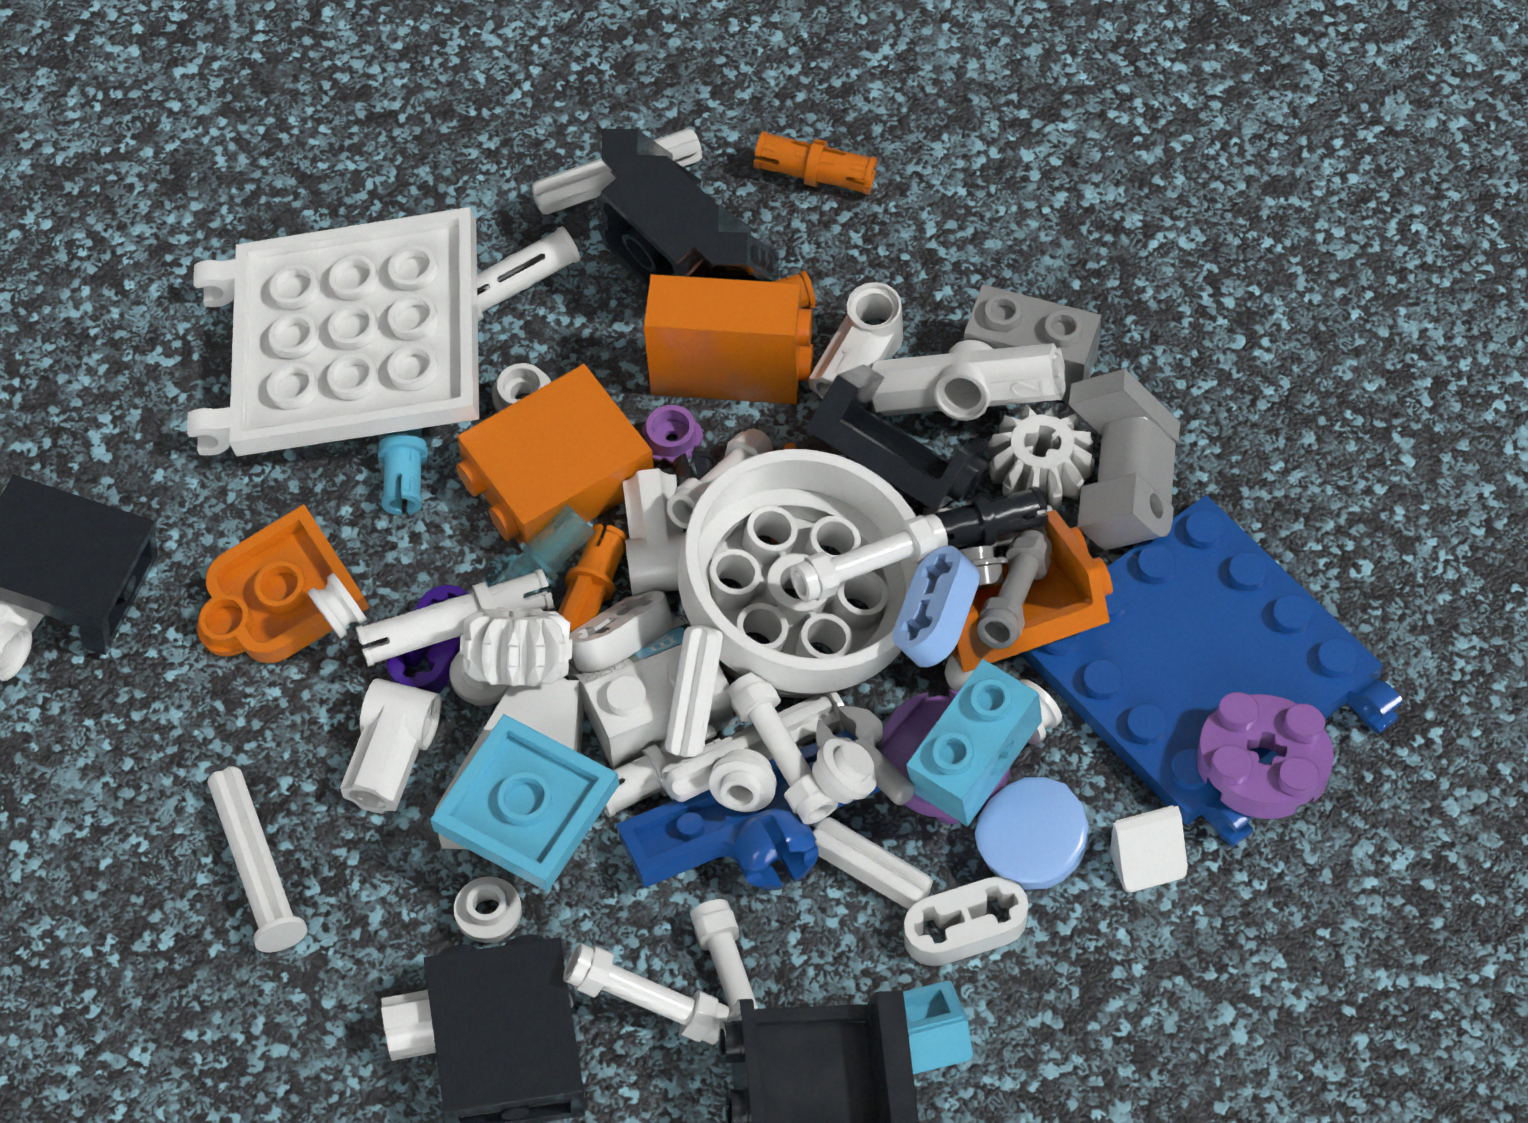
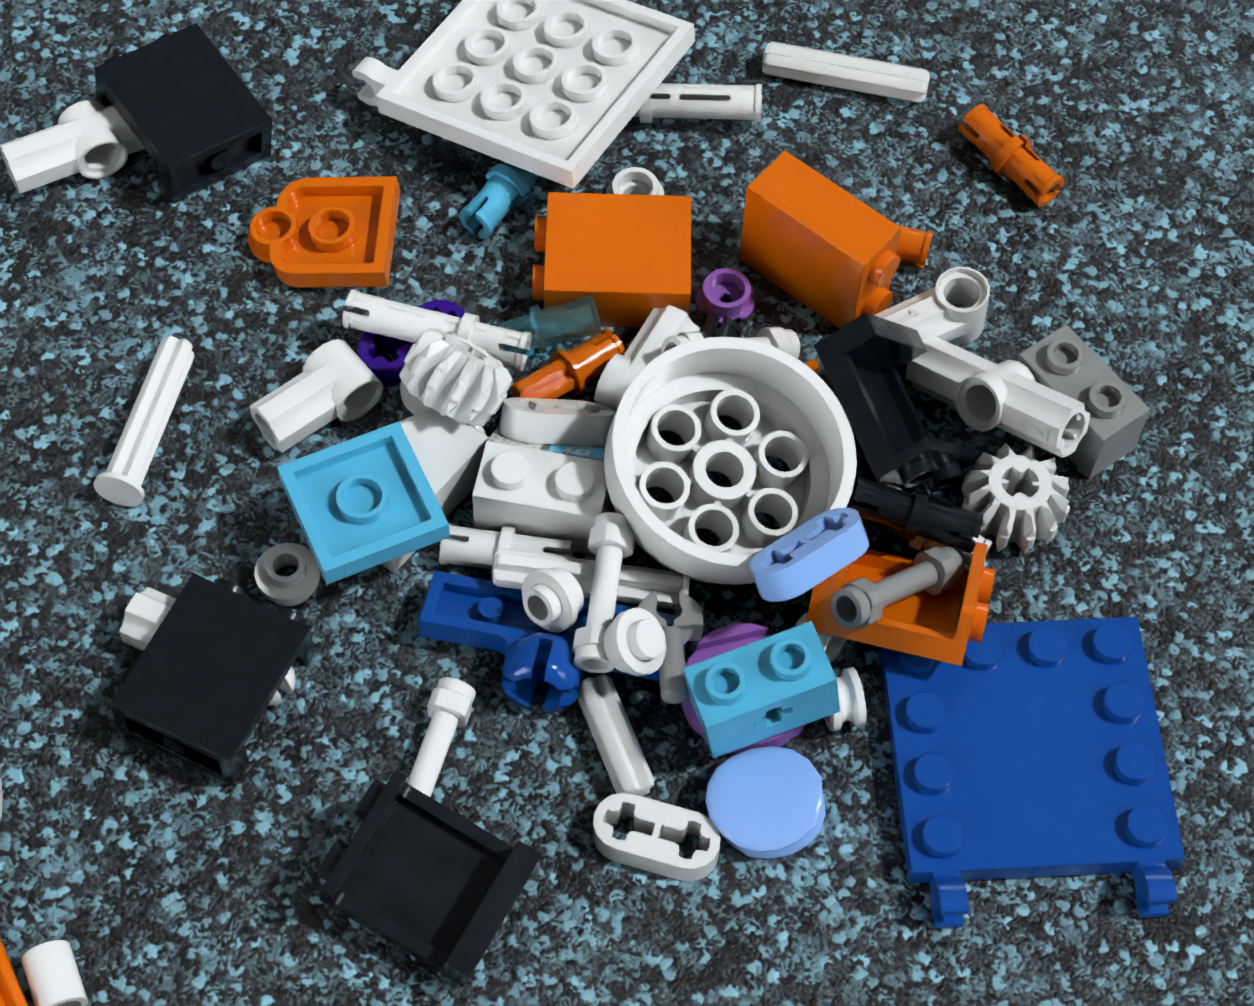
camera: 30 degrees right, 0 degrees up
white bush [306,573,367,639] -> none
white bar [563,943,729,1045] -> none
black slope [596,129,779,288] -> none
white axle [665,625,723,757] -> none
white bar [791,514,948,602] -> none
medium azure slope [903,981,973,1074] -> none
light grey plate [959,546,1008,590] -> none
light grey piece [1069,369,1180,550] -> none
white slope [1110,805,1188,893] -> none
medium lavender plate [1196,692,1334,819] -> none

